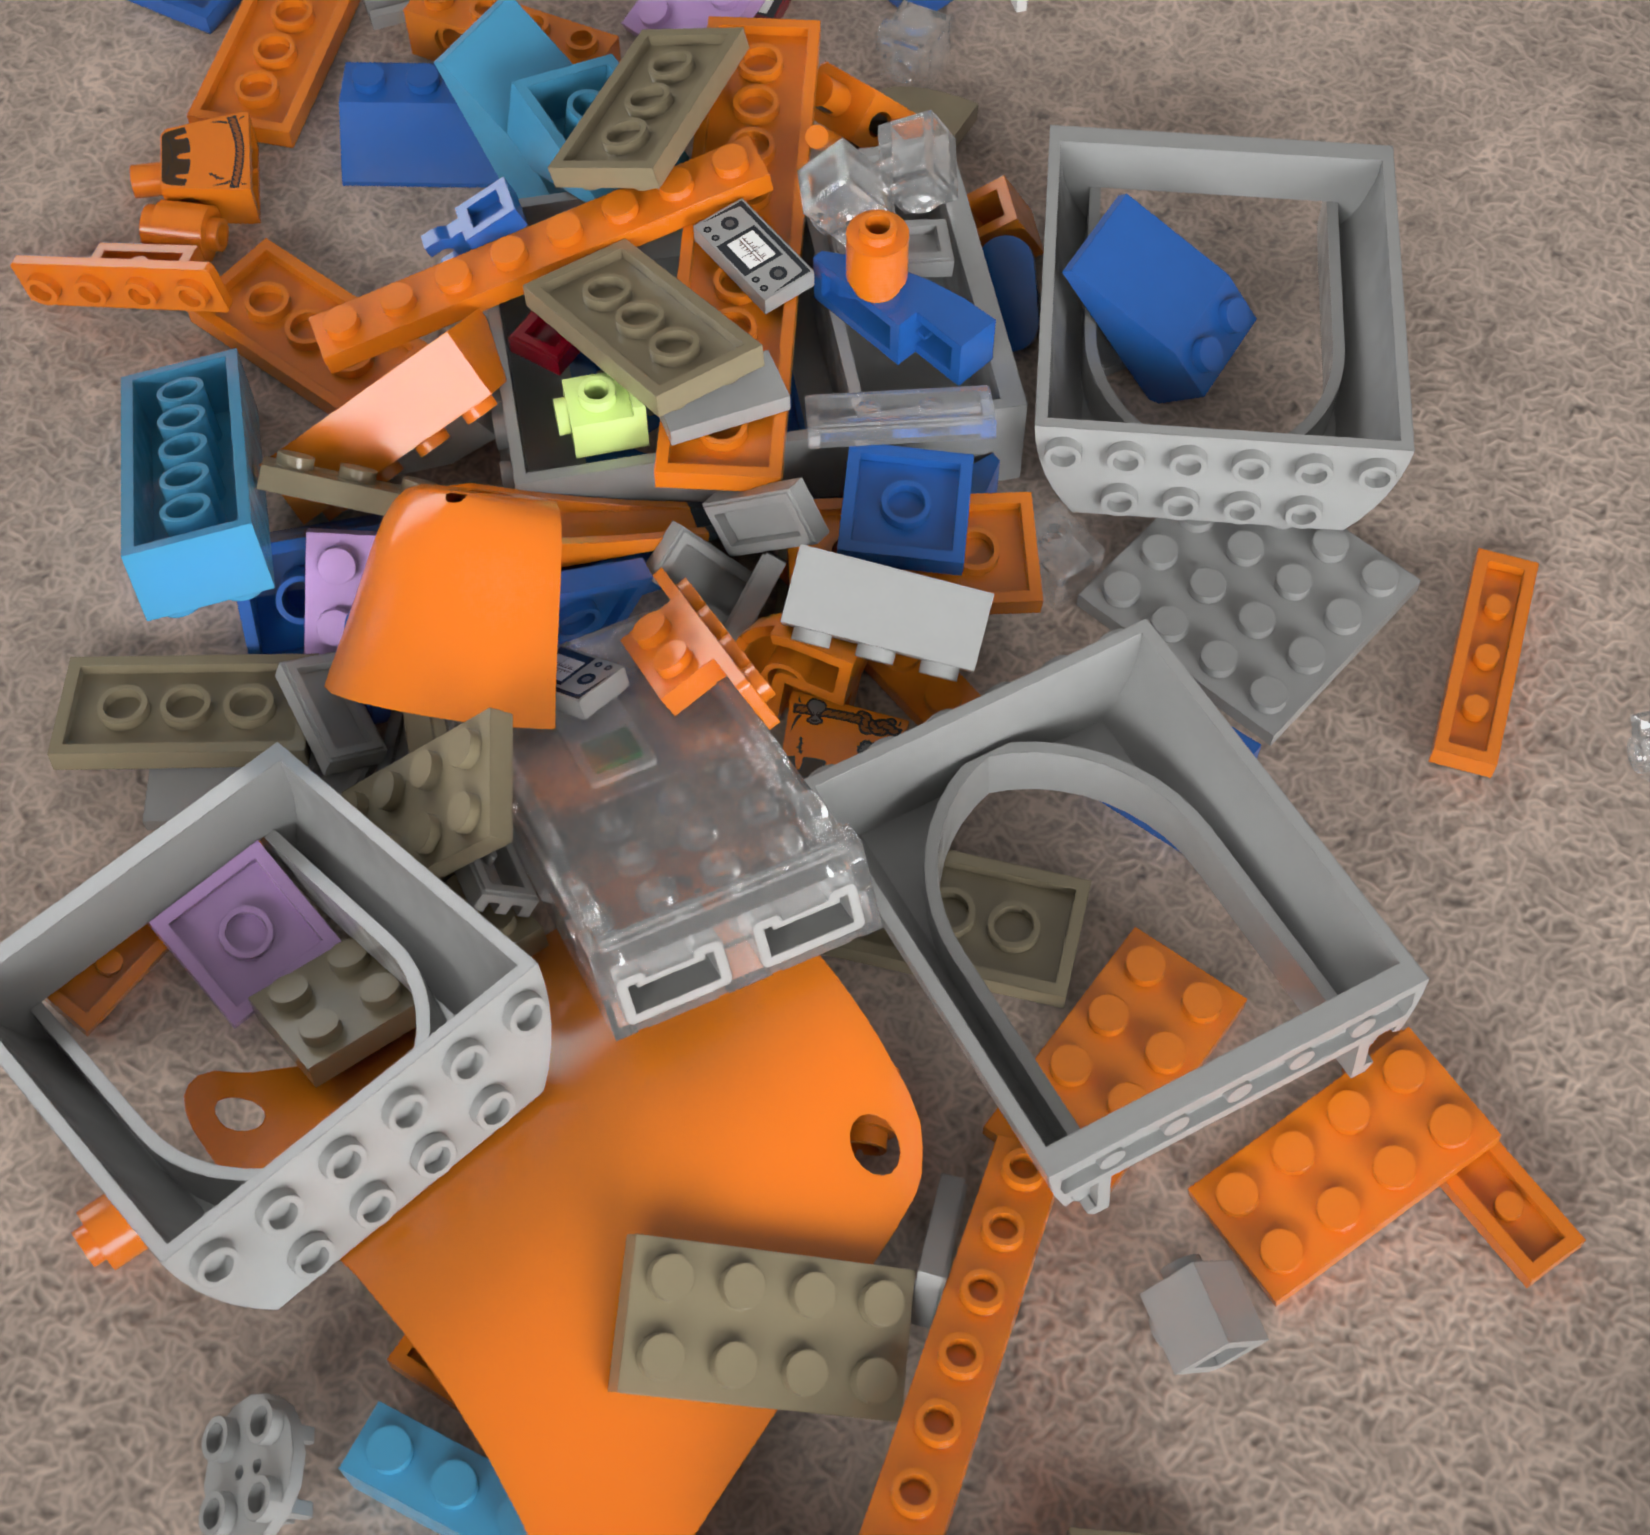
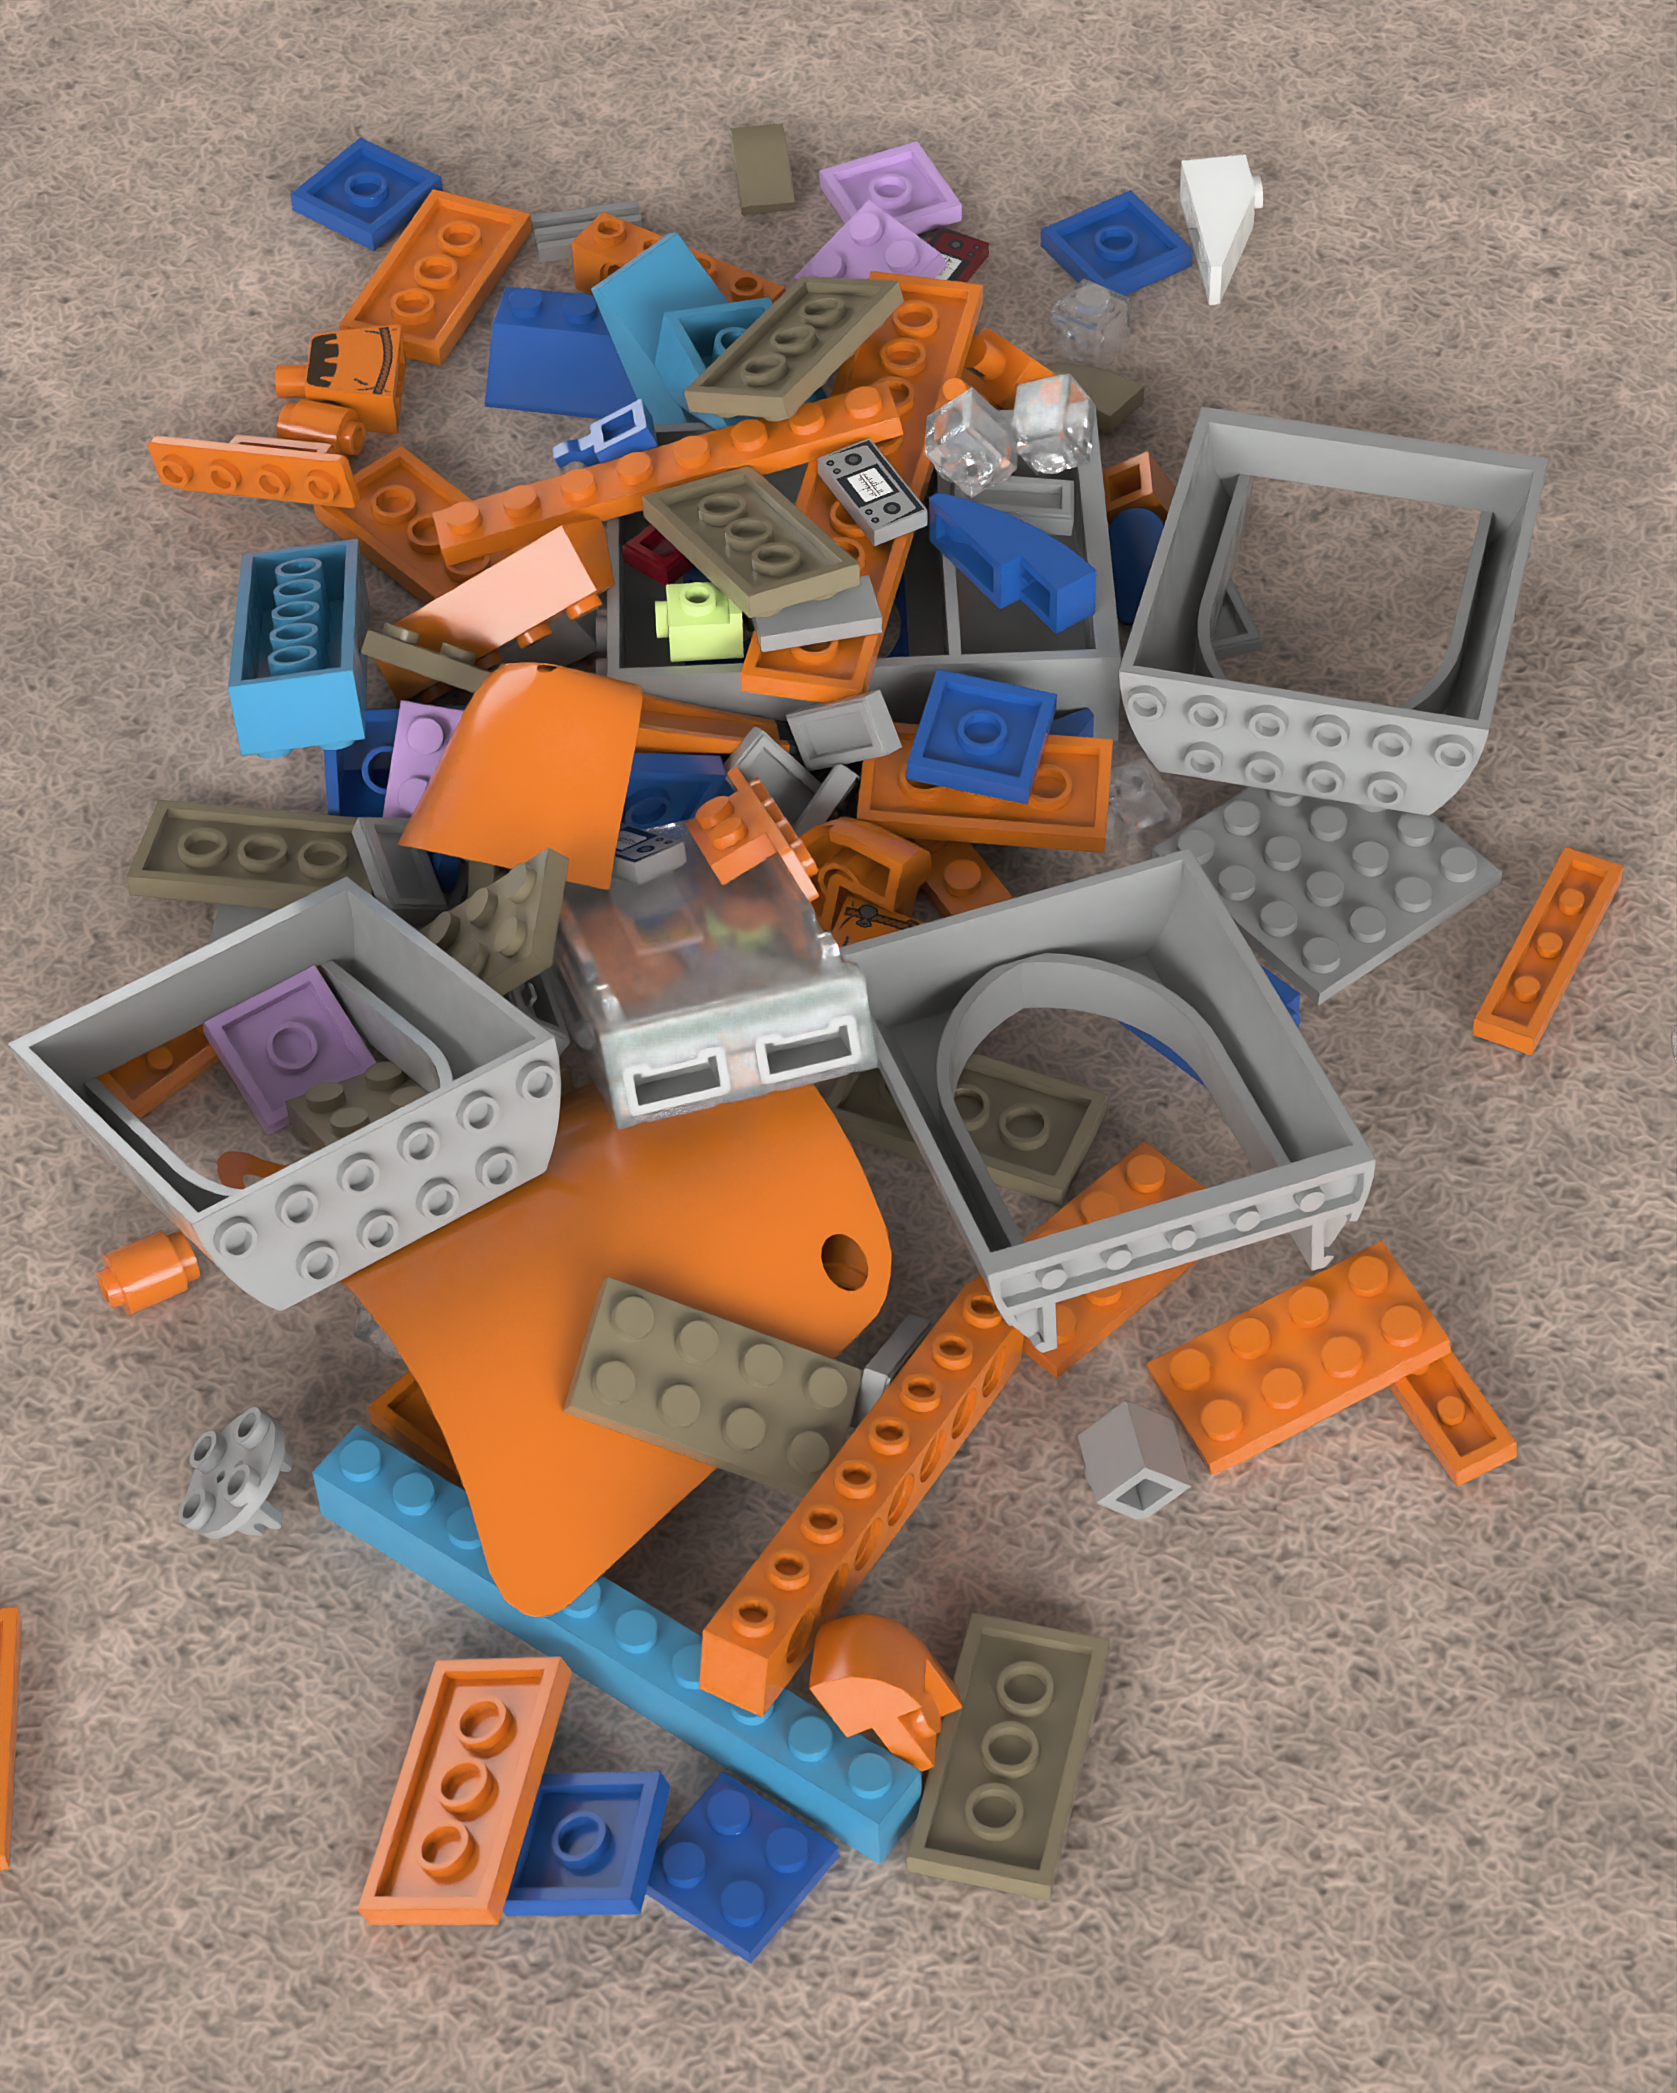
camera: 10 degrees right, 10 degrees down
slope [780,544,994,682] -> none
clear tile [805,385,997,449] -> none
orange brick [846,209,909,303] -> none
blue slope [1062,193,1257,404] -> none

